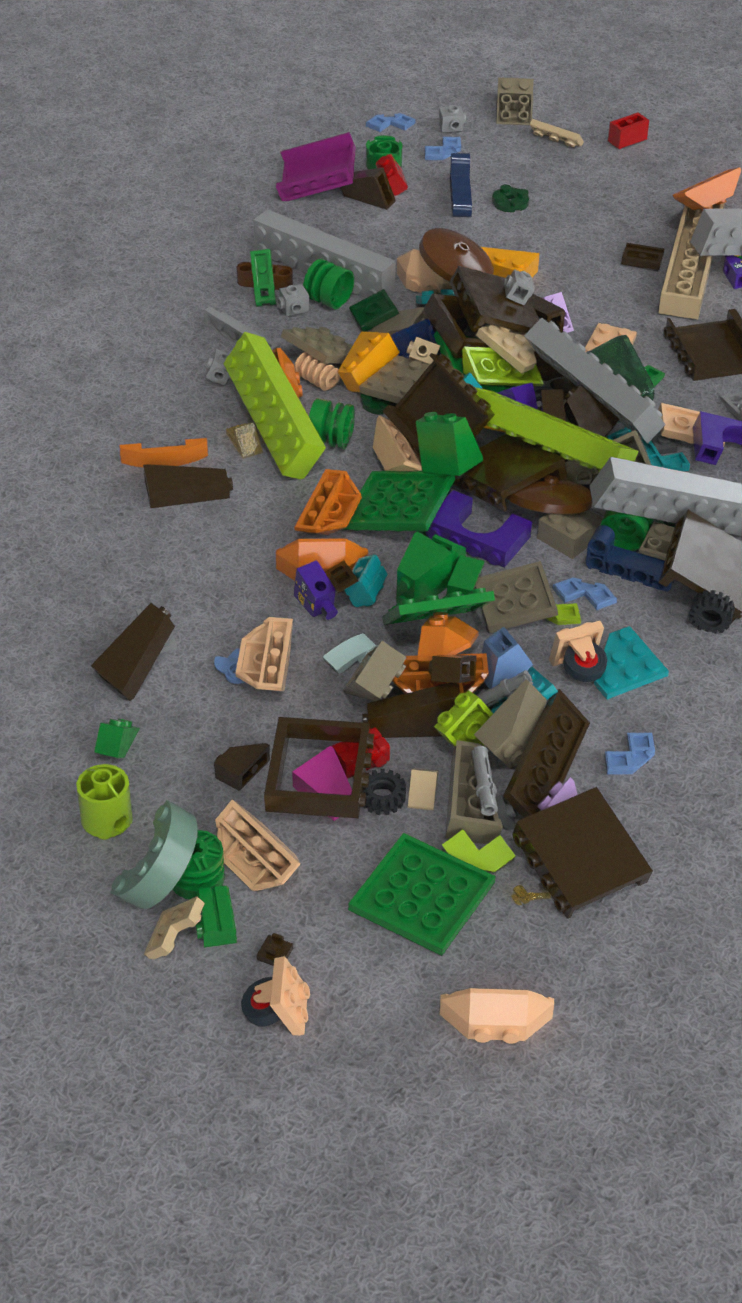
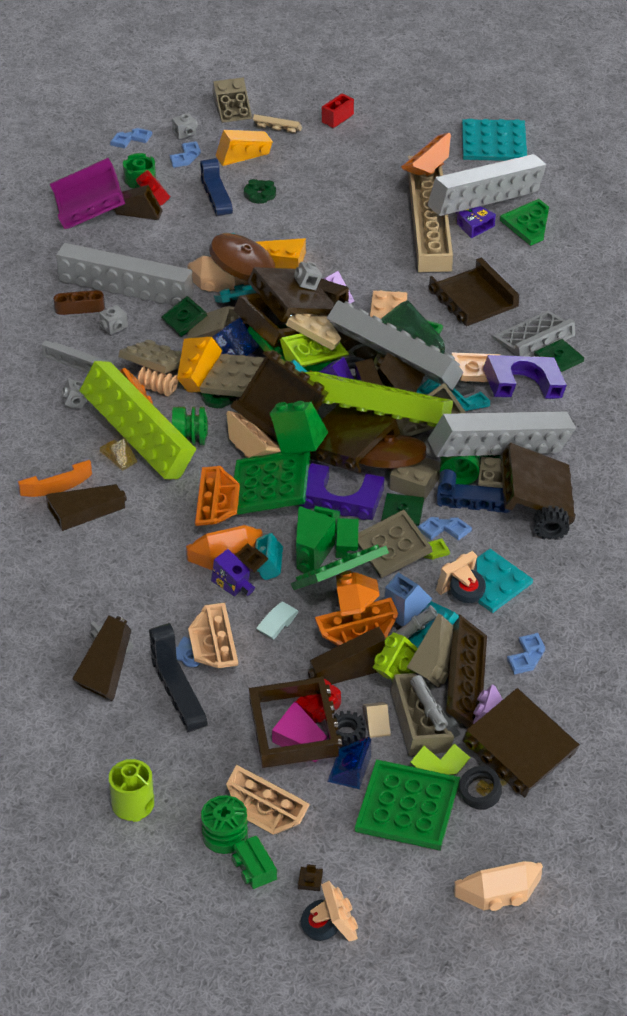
camera: 15 degrees left, 0 degrees up
green slope [94,719,140,758] -> none
sand green brick [110,800,198,909] -> none
tan plate [144,897,205,959] -> none
dark brown slope [214,743,270,791] -> none
green plate [250,249,277,307] -> none
green wheel [303,258,355,310] -> none
dark tan slope [343,641,407,702] -> none
tan brick [406,337,440,364] -> none
dark brown slope [429,655,477,683] -> none
dark brown plate [621,243,665,270] -> none
none -> black beam [149,623,208,733]
none -> light orange wedge [215,130,273,166]
none -> clear blue slope [328,737,372,789]
none -> dark green plate [381,493,425,526]
none -> black tyre [459,766,502,810]

